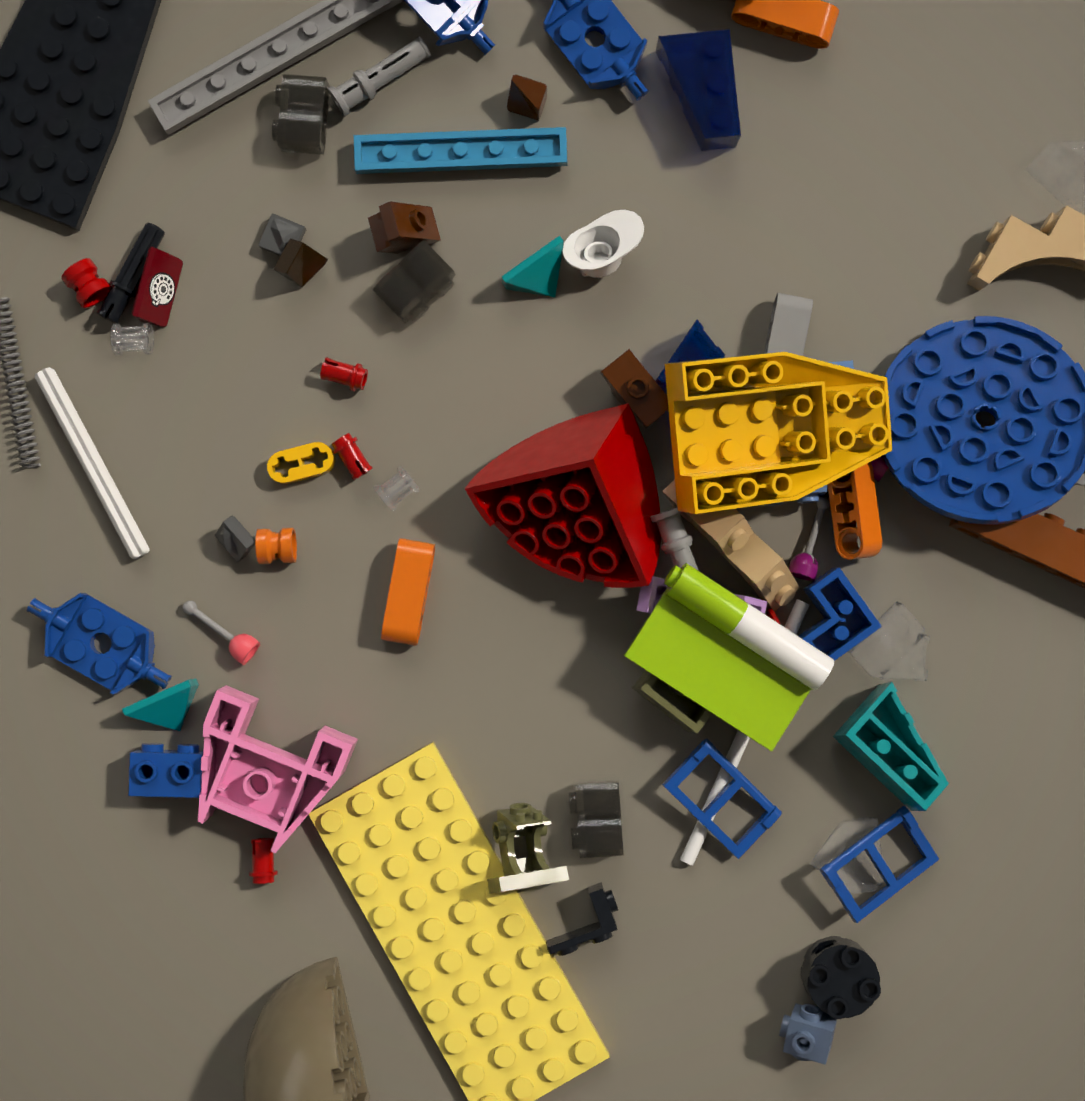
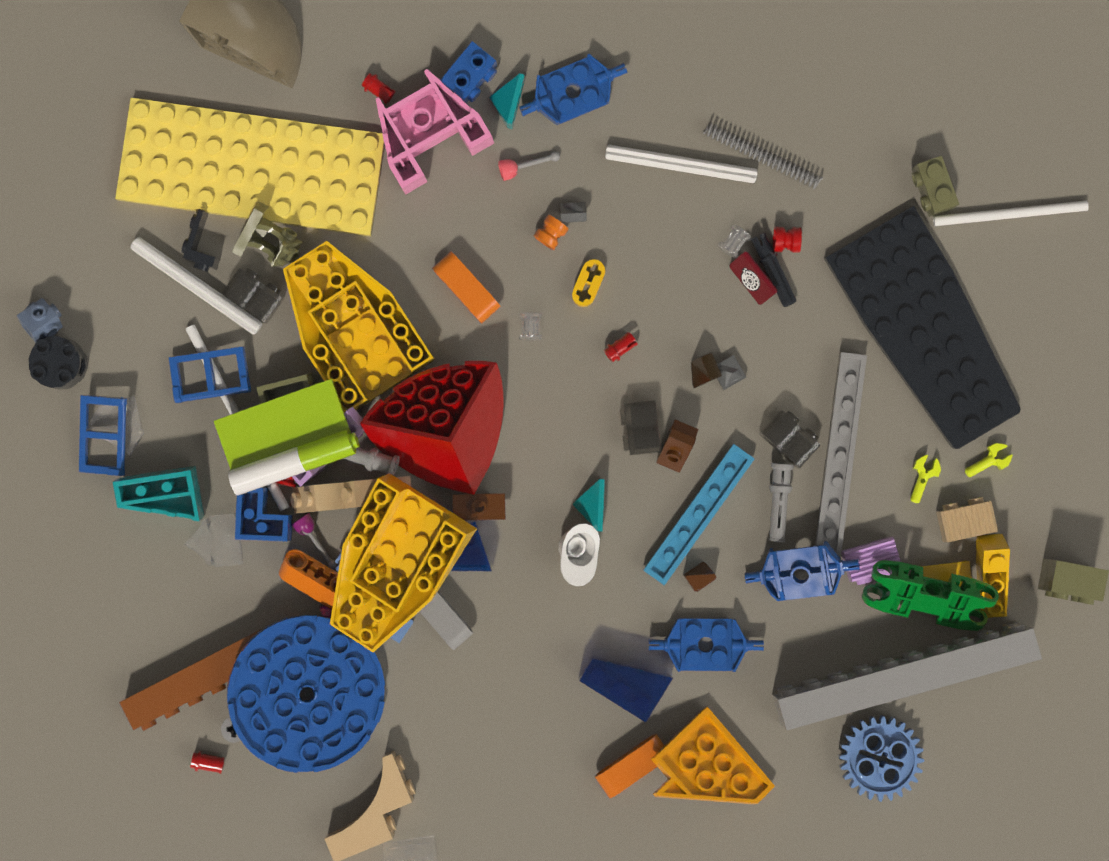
camera: 125 degrees right, 0 degrees up
red pin [332,433,373,480] -> none
none -> white axle [130,237,262,334]
none -> yellow wedge [283,241,435,413]

